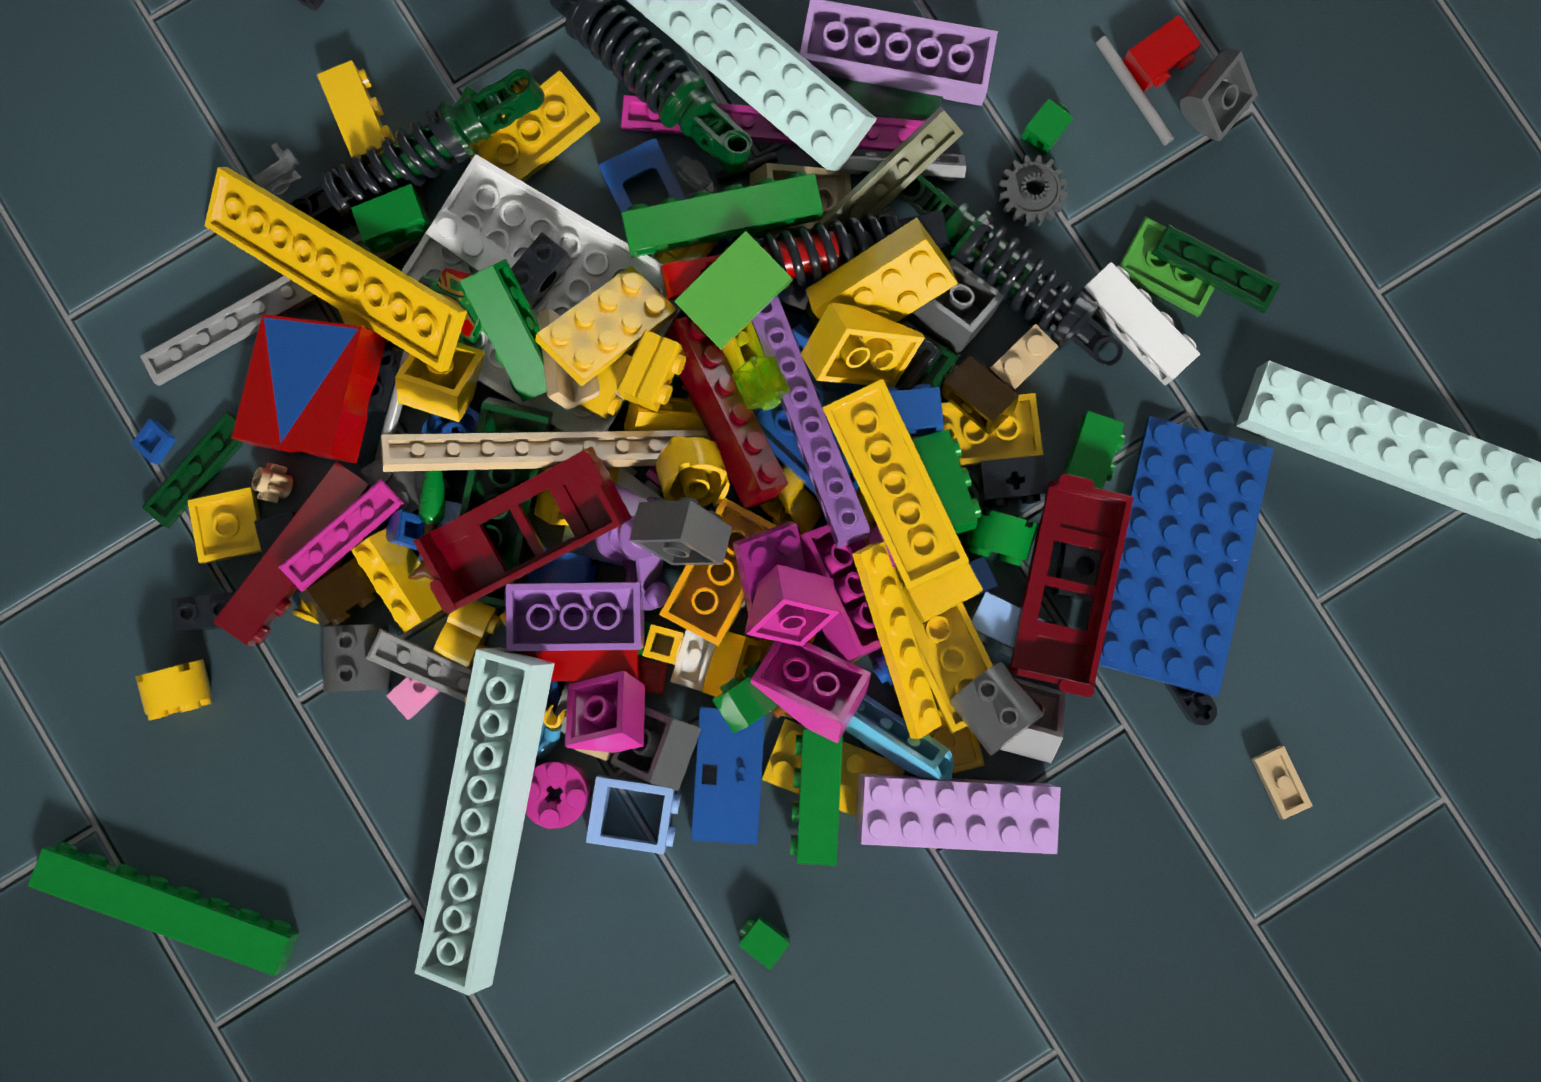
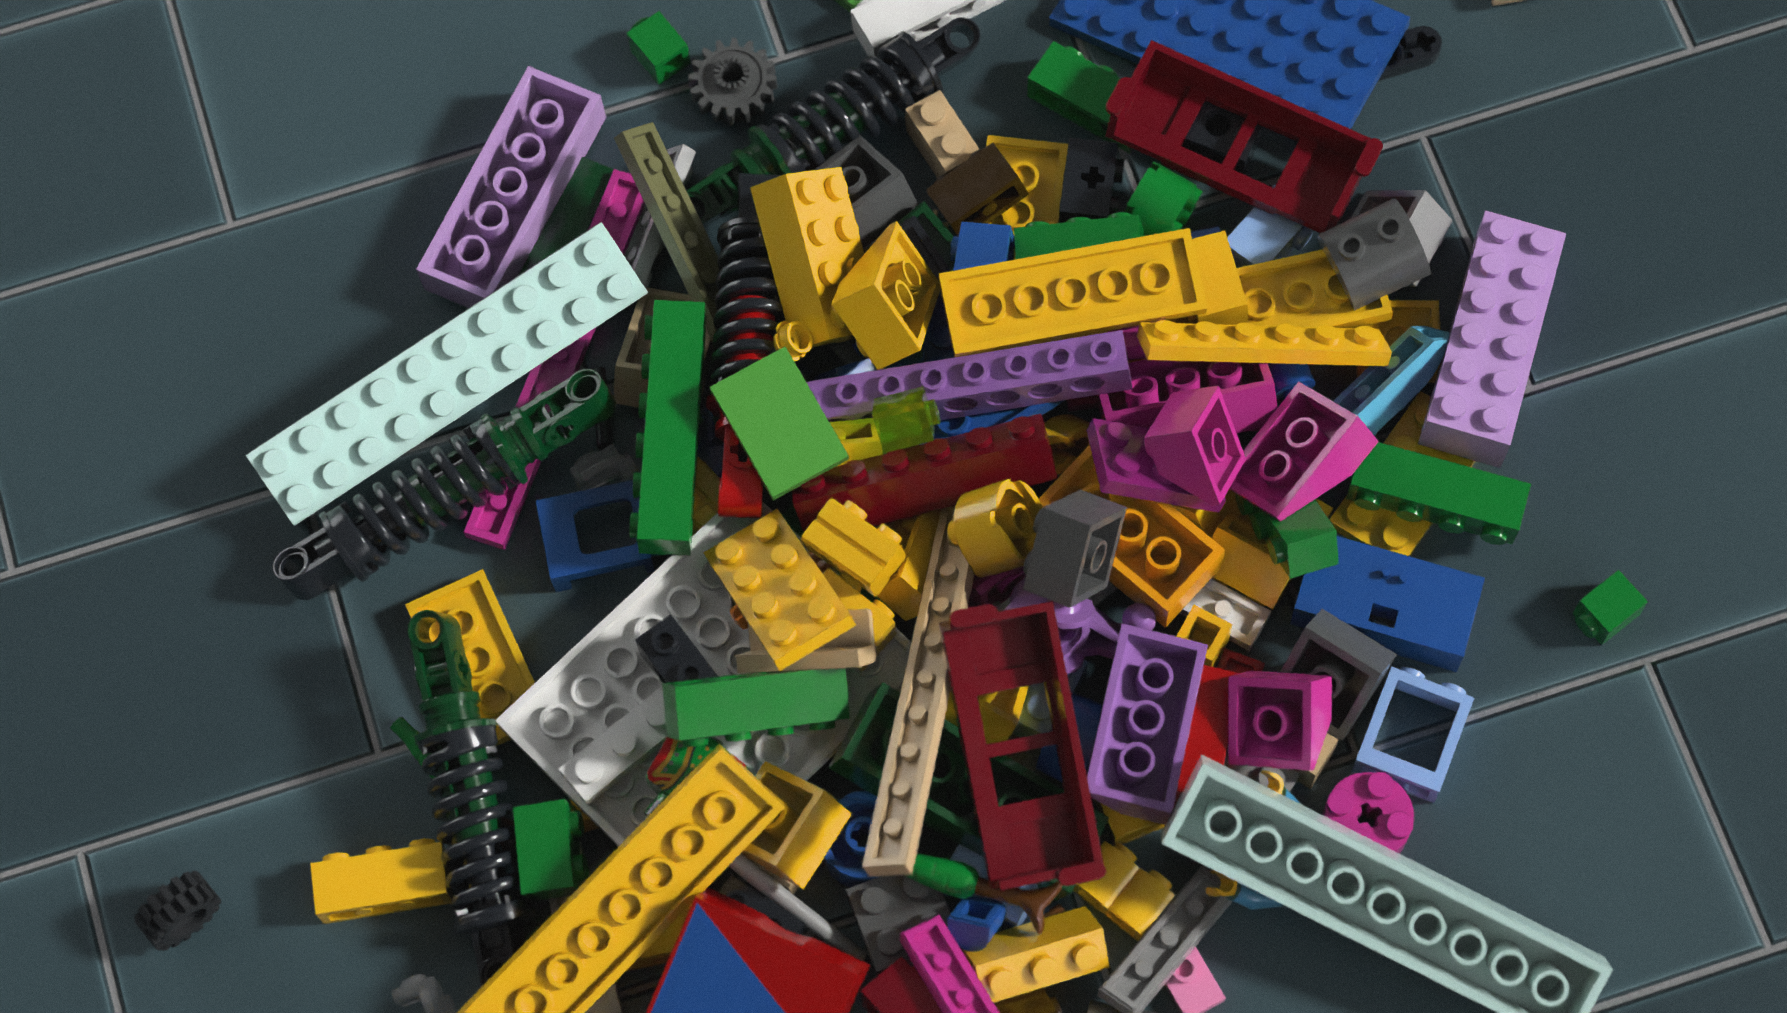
camera: 70 degrees left, 15 degrees down
none -> yellow plate [773,320,813,362]

